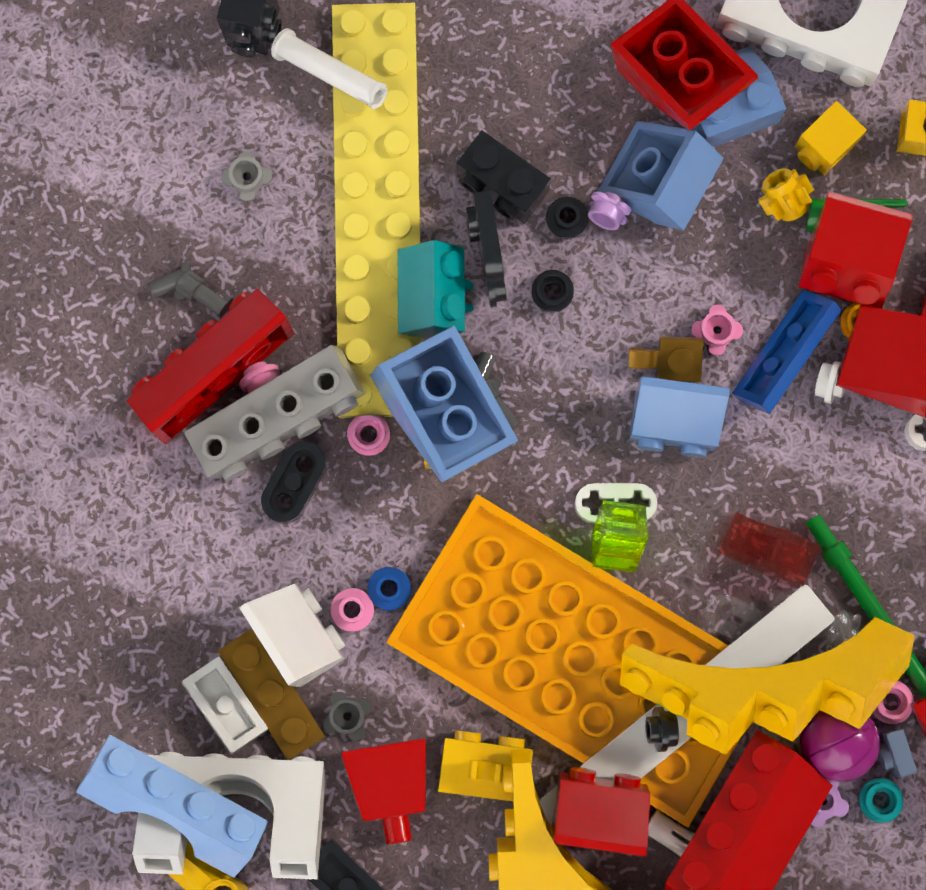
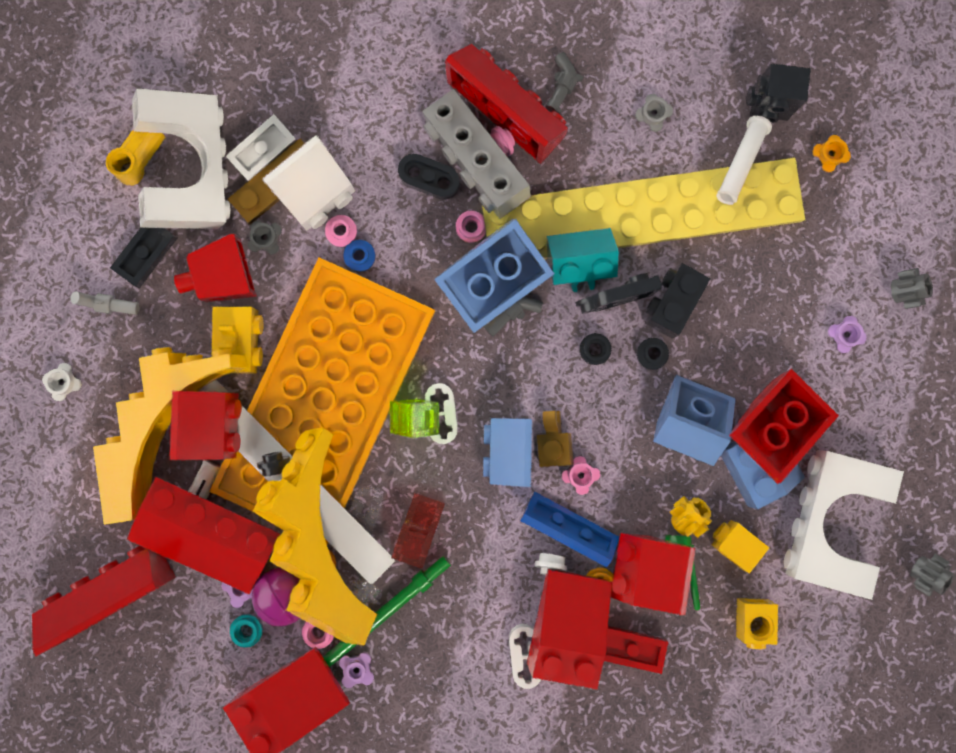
camera: 80 degrees right, 5 degrees up
light blue arch [76,735,268,878] -> none
lavender plate [588,191,631,230] -> none
sand blue plate [878,729,917,777] -> none

